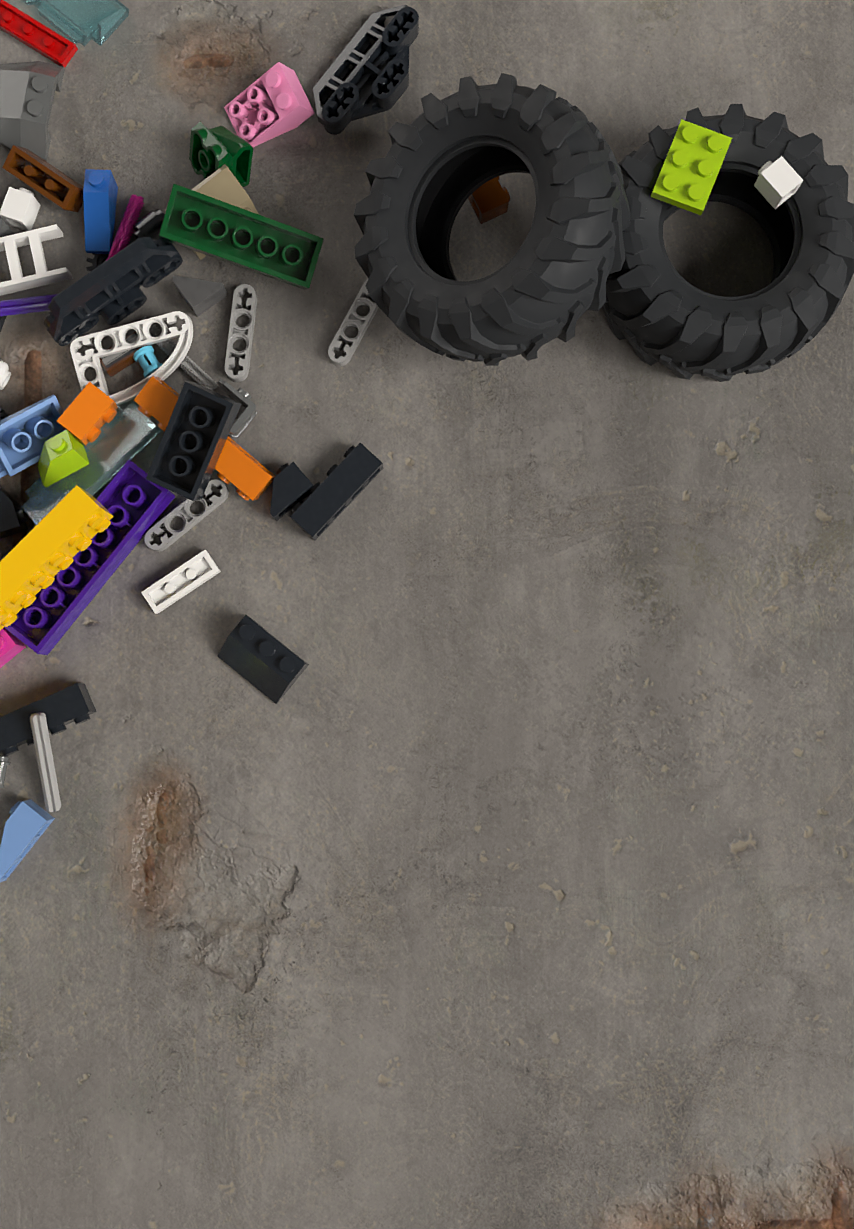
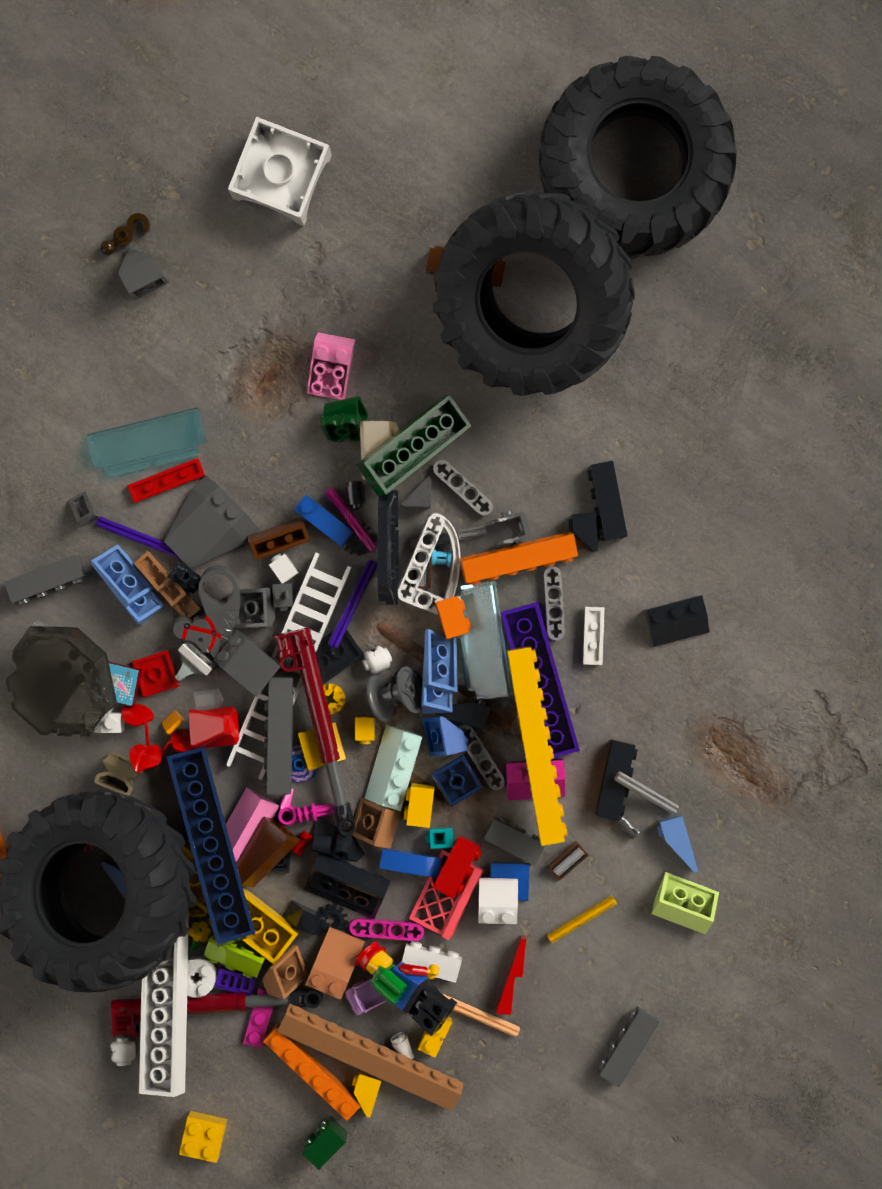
camera: 60 degrees left, 5 degrees up
lime slope [37,429,90,488] -> none
black brick [146,381,241,501] -> none
black connector [313,5,419,135] -> none
light grey beam [328,279,379,366] -> none
lime plate [651,119,732,215] -> none
white brick [754,156,803,209] -> none

